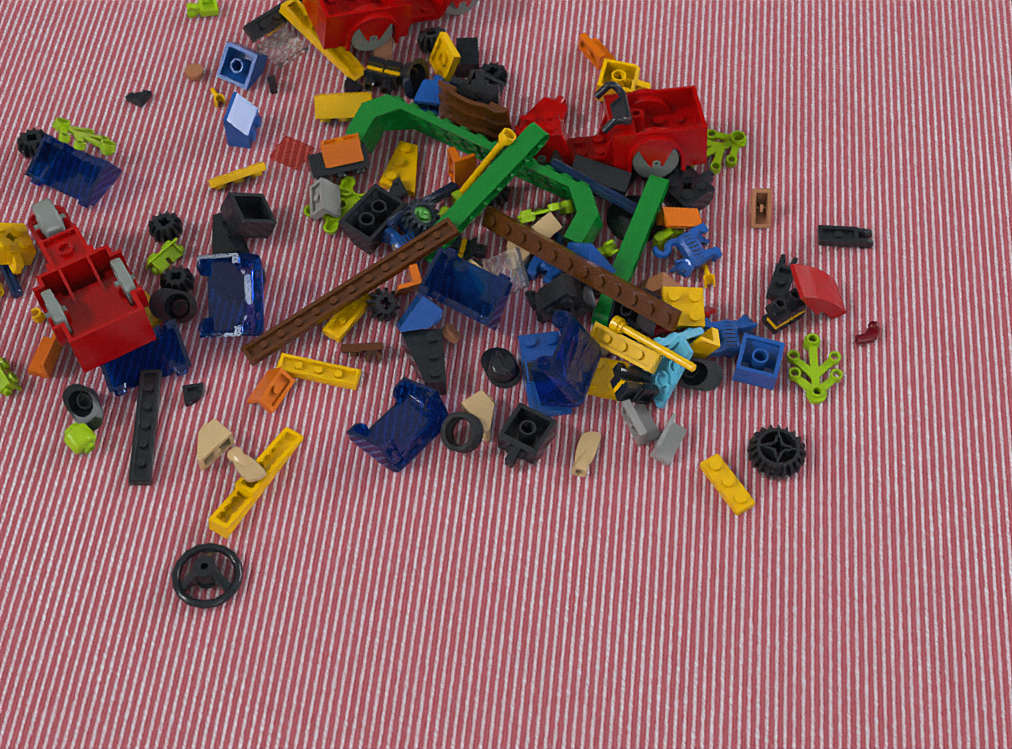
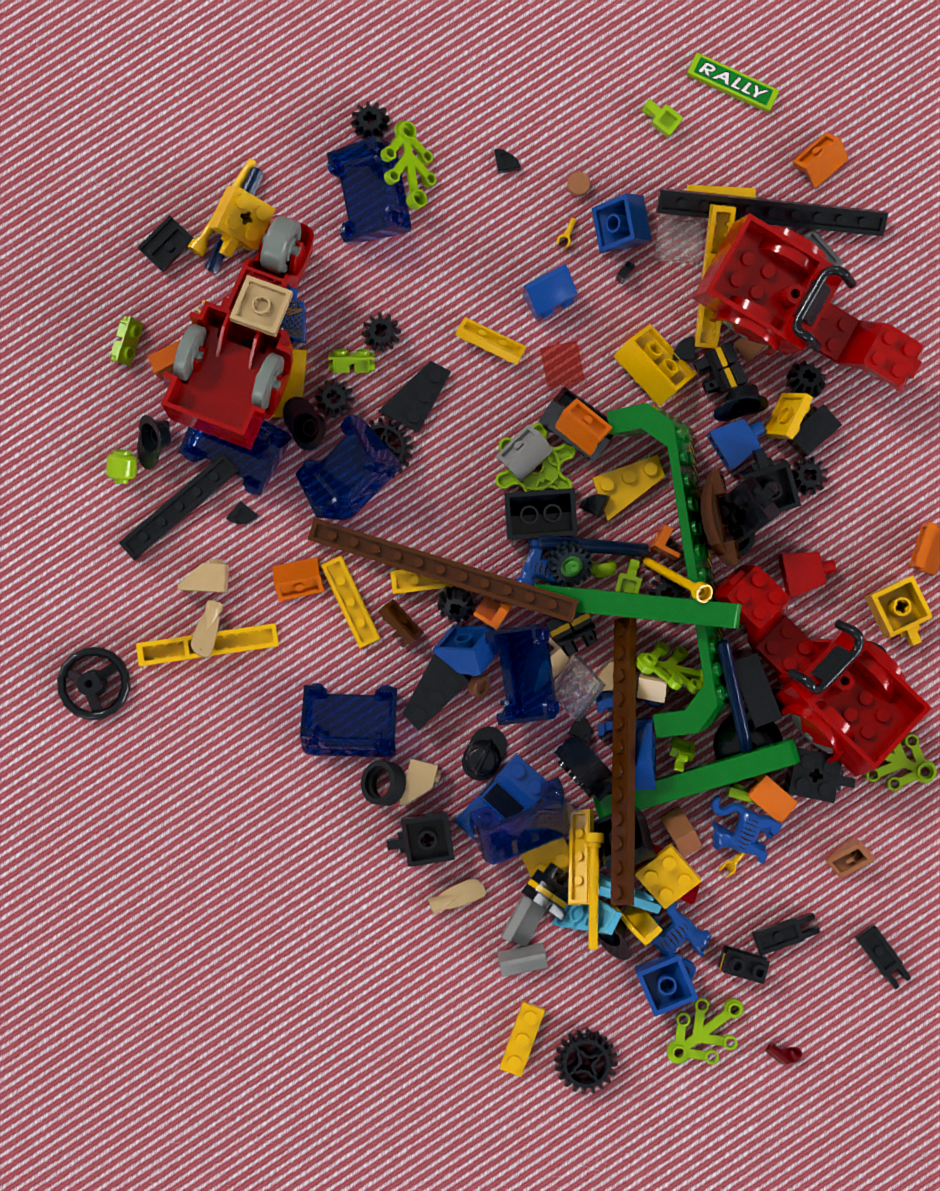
camera: 50 degrees right, 30 degrees up
black piece [220,192,277,239] -> none
red slope [790,264,846,320] -> none
none -> tan plate [229,275,293,337]

